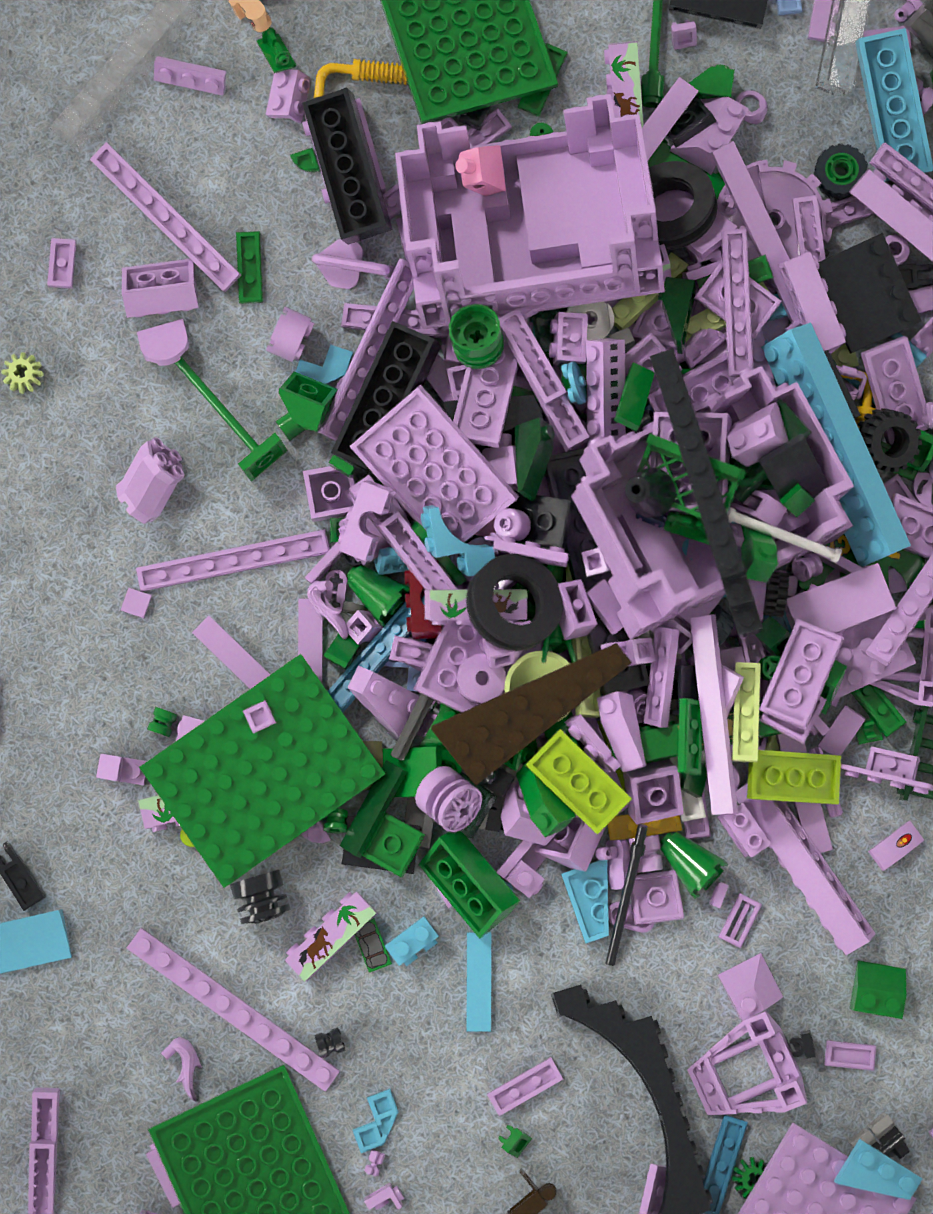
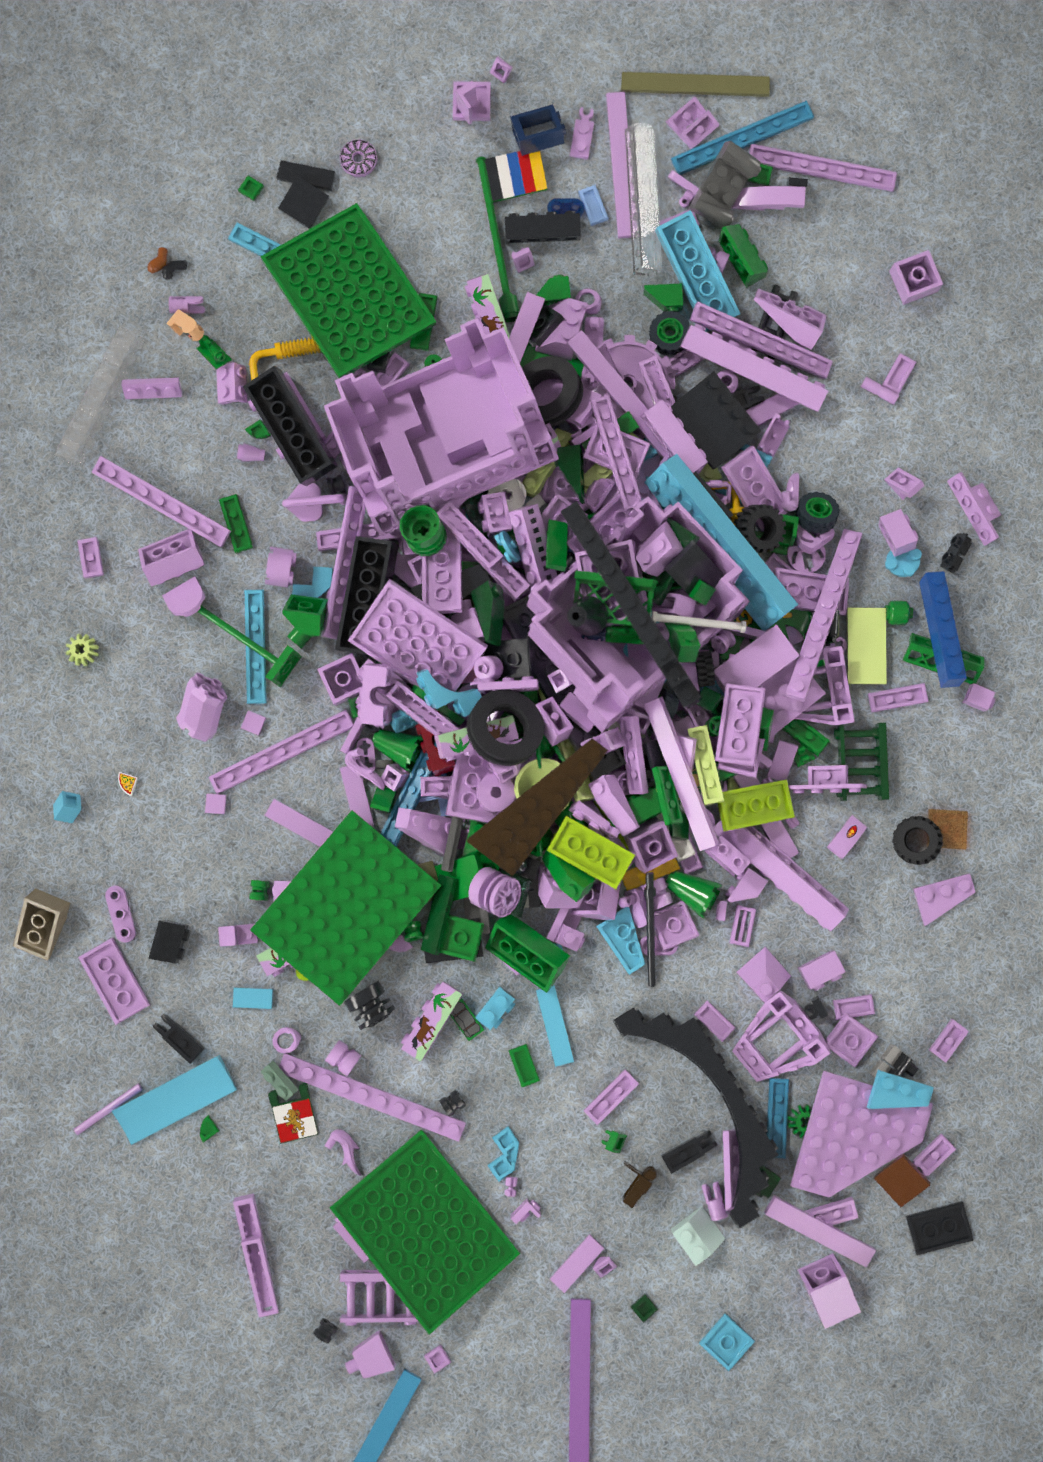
camera: 10 degrees left, 0 degrees up
lavender tile [243,700,276,733] -> none
green tile [329,455,355,478] -> none
bright pink torso [456,145,506,196] -> none
green slope [850,960,907,1019] -> none
none -> tile [118,772,138,796]
none -> black slope [148,920,190,964]
none -> green tile [200,1115,220,1143]
none -> medium azure tile [233,987,273,1009]
none -> lavender cone [237,443,265,462]
none -> lavender tile [241,711,266,735]
none -> medium azure tile [244,590,267,704]
none -> sand green plate [261,1061,298,1101]
none -> flag [268,1083,318,1144]
none -> lavender piece [273,1027,301,1053]
none -> lavender wheel [325,1040,362,1076]
none -> black wheel [326,474,346,495]
none -> green tile [508,1044,540,1088]
none -> lavender piece [584,317,604,347]
none -> green slope [643,283,683,312]
none -> black hinge [661,1130,717,1174]
none -> lavender tile [694,1001,735,1042]
none -> lavender slope [725,868,768,902]
none -> lavender brick [798,950,845,991]
none -> lavender tile [825,1013,878,1067]

